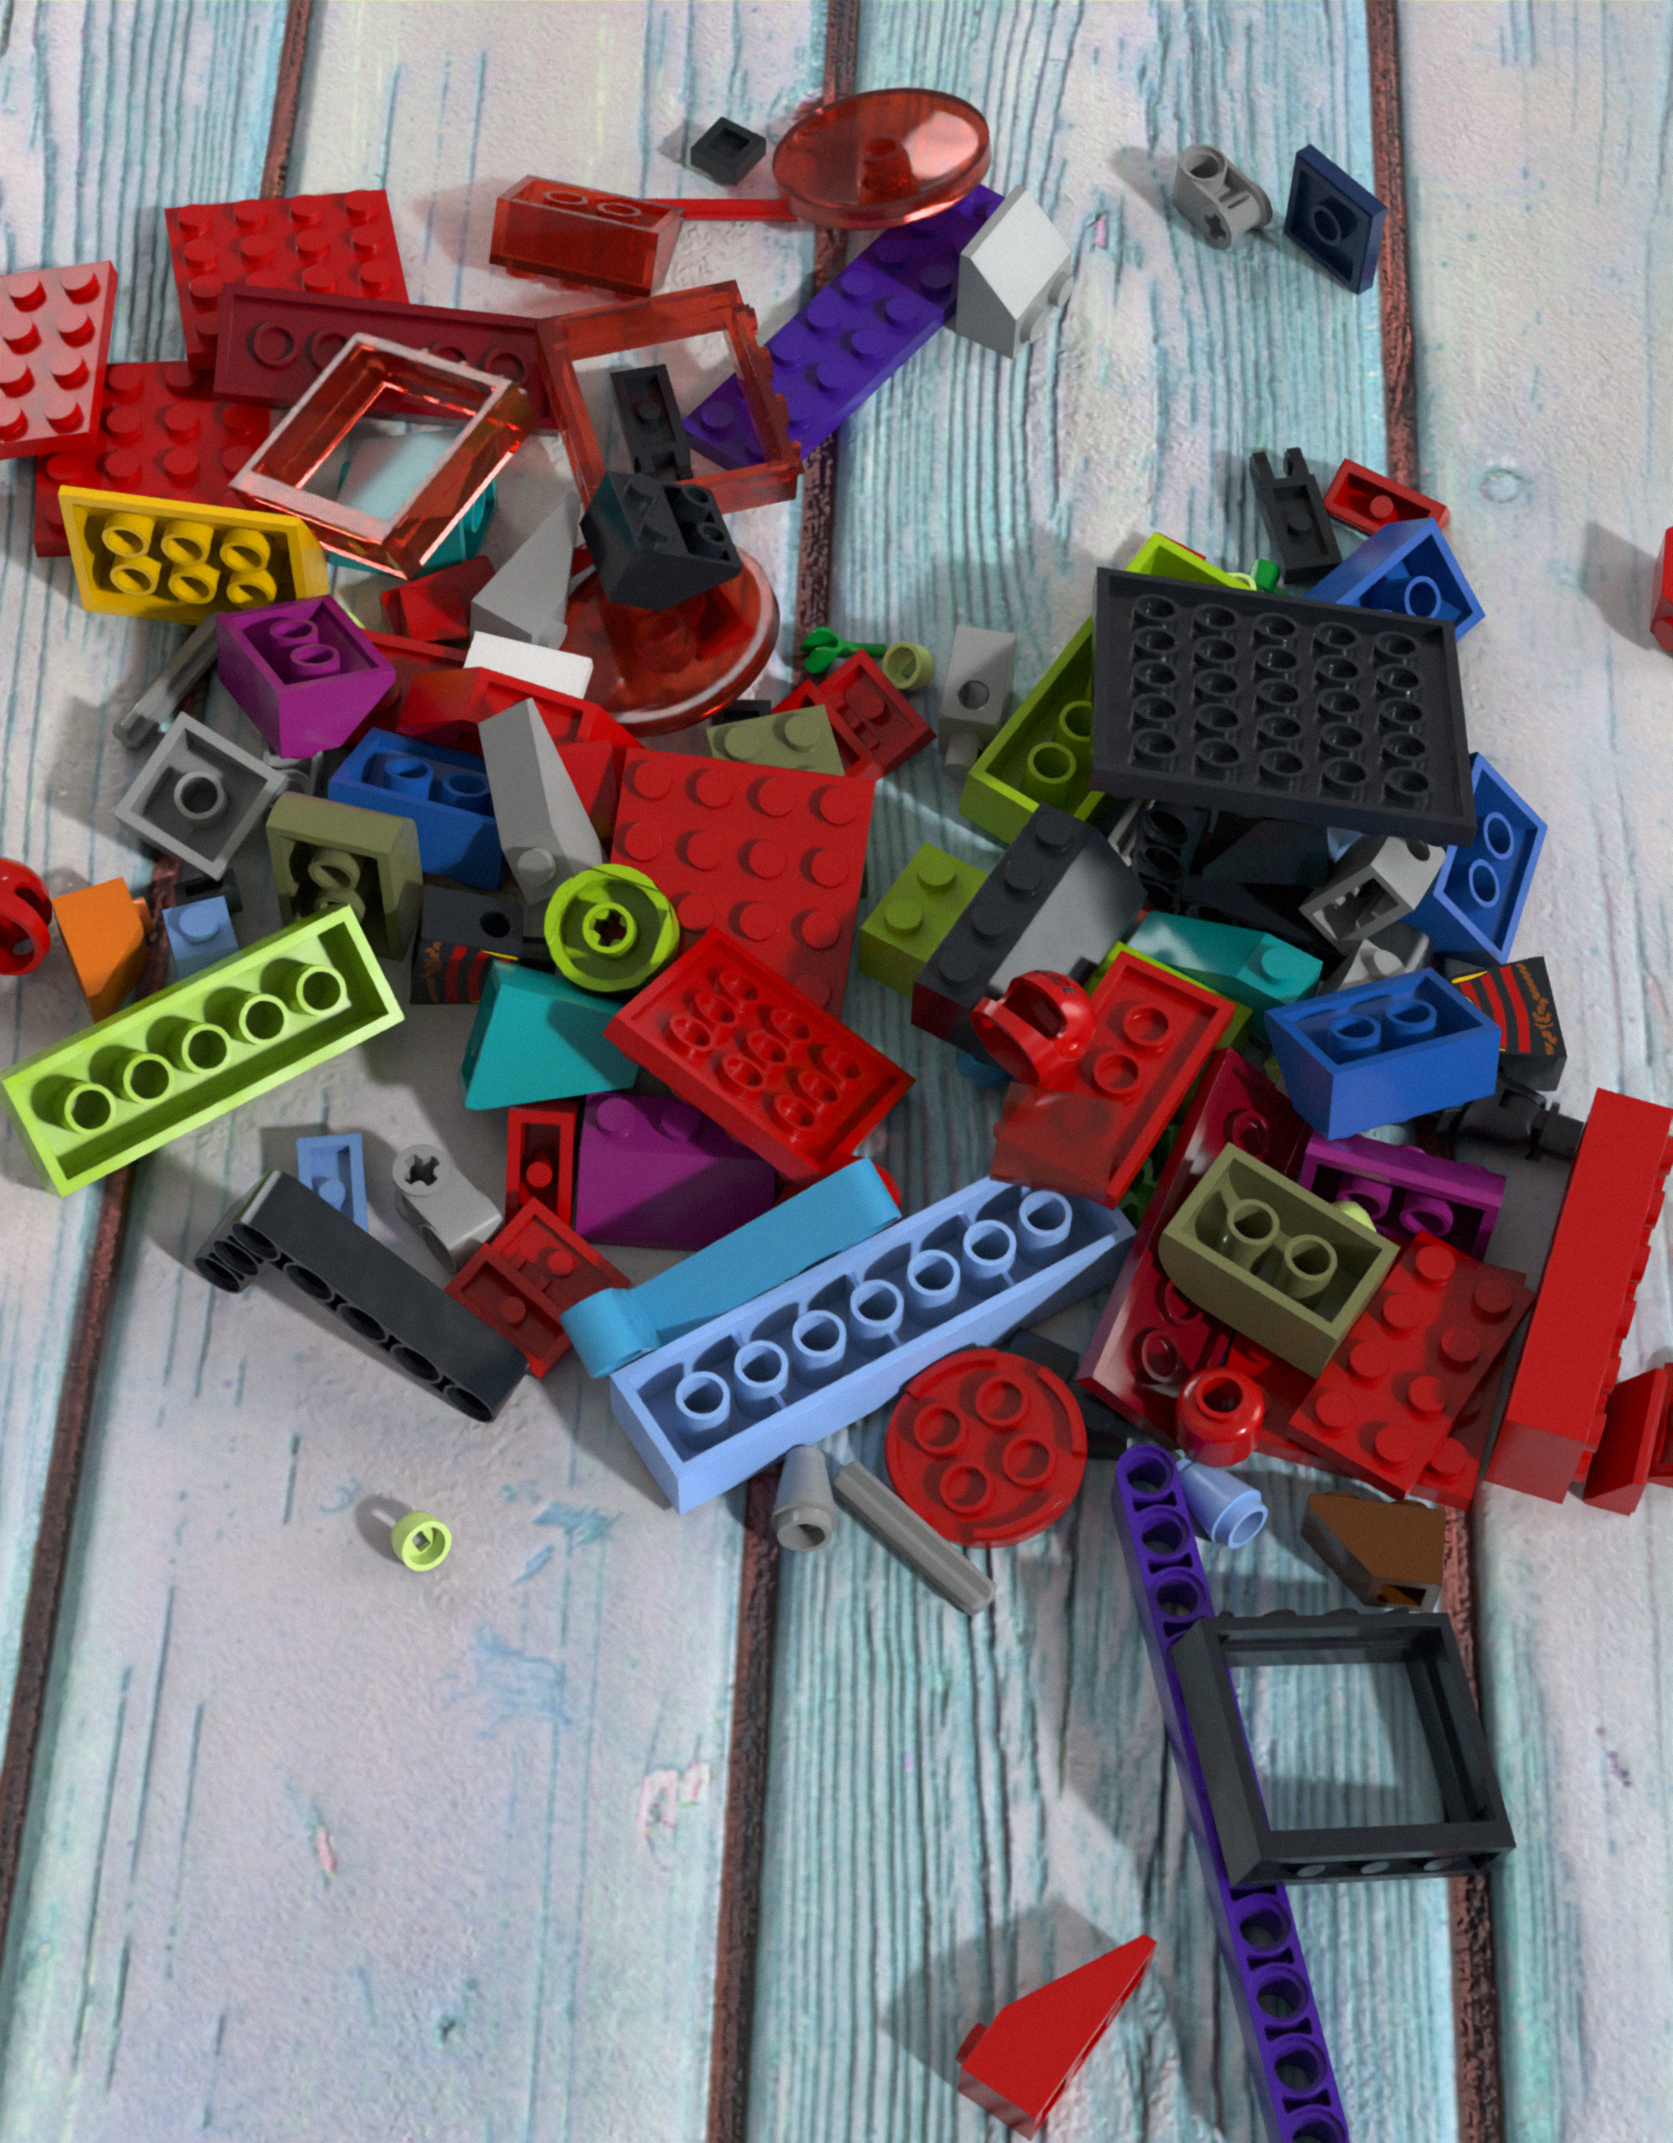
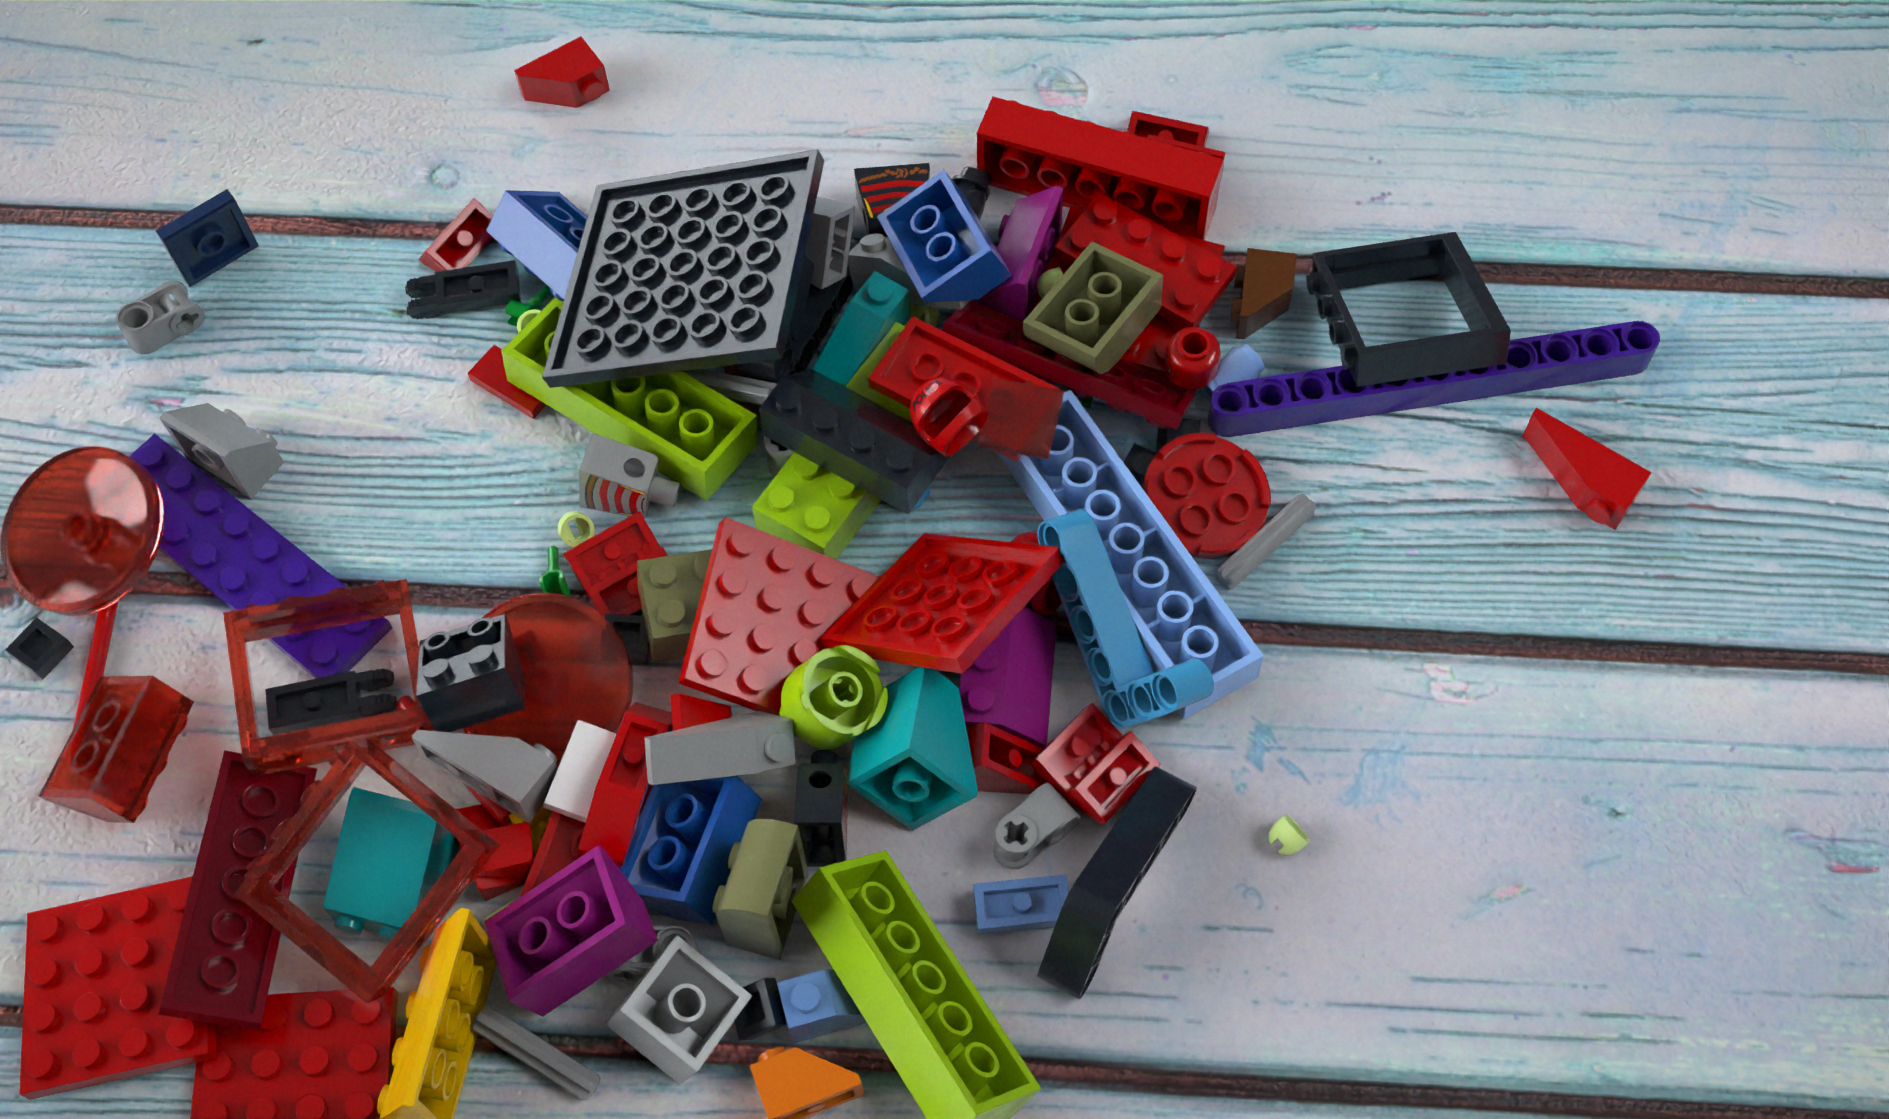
camera: 85 degrees left, 5 degrees up
light grey cone [770,1446,839,1552] -> none

